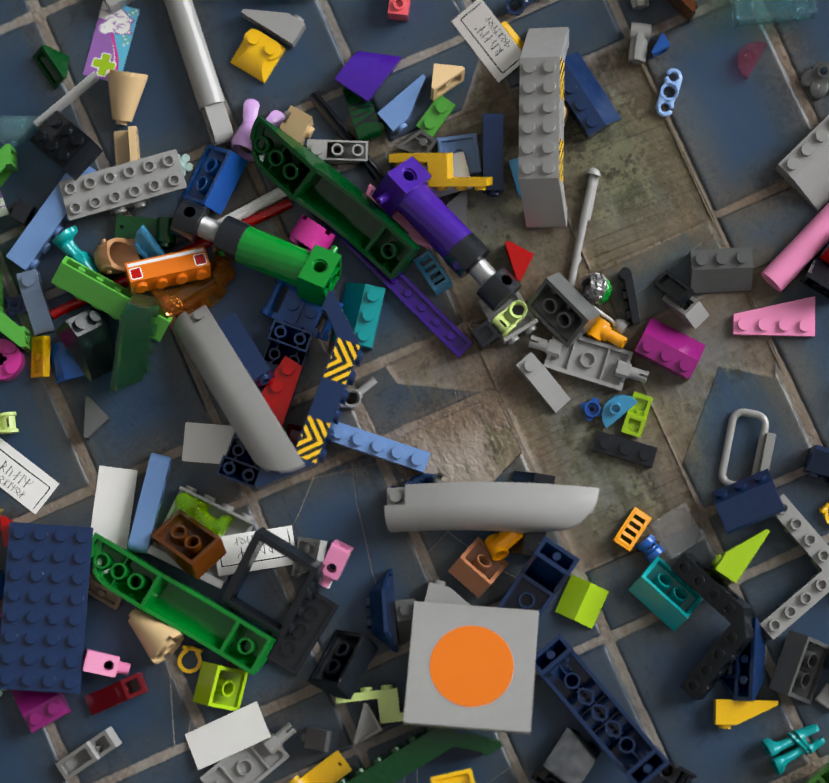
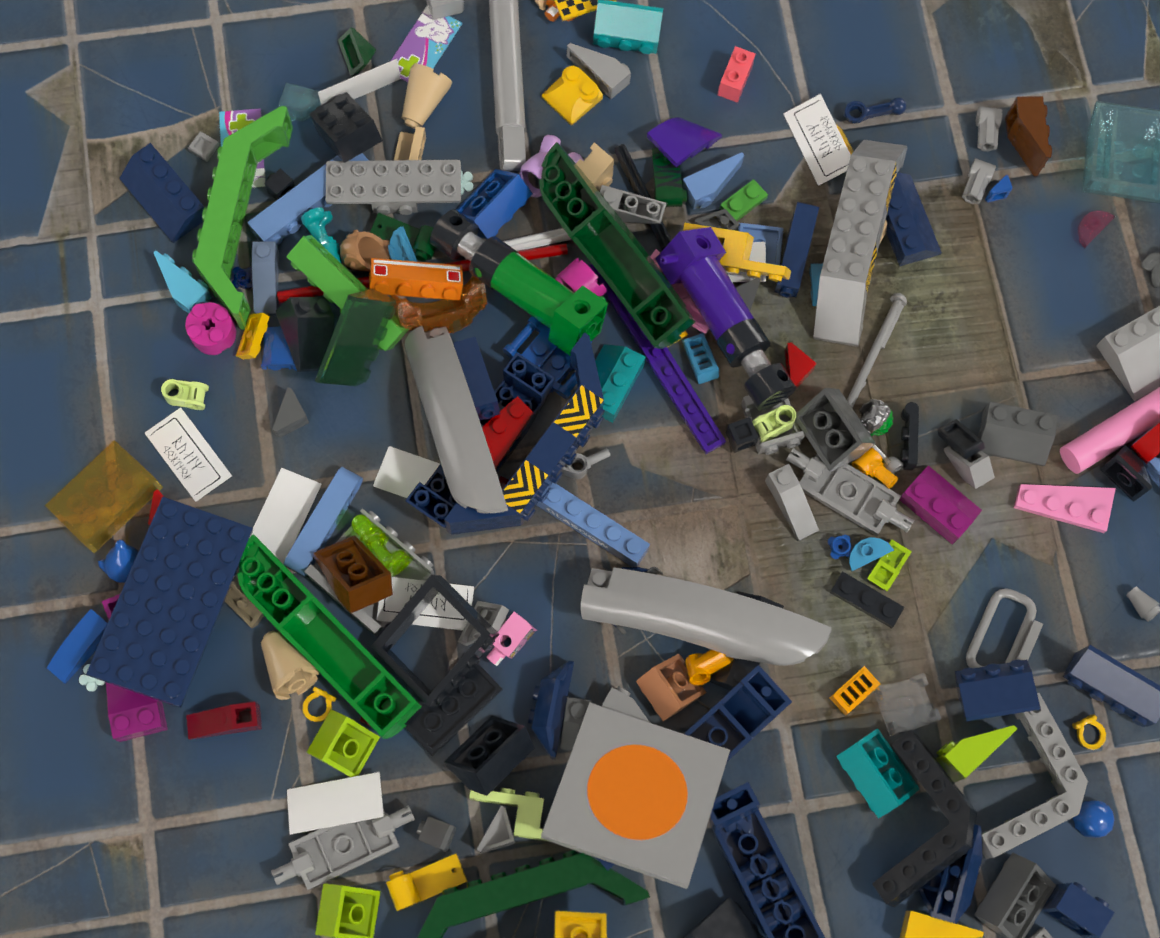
camera: 10 degrees right, 10 degrees down
light grey slope [55,726,123,781] -> none
bright pink torso [82,648,131,678] -> none
tan slope [431,63,465,101] -> none
lime slope [554,574,609,629] -> none
blue wheel [636,534,664,563] -> none
light blue piece [655,68,683,117] -> none

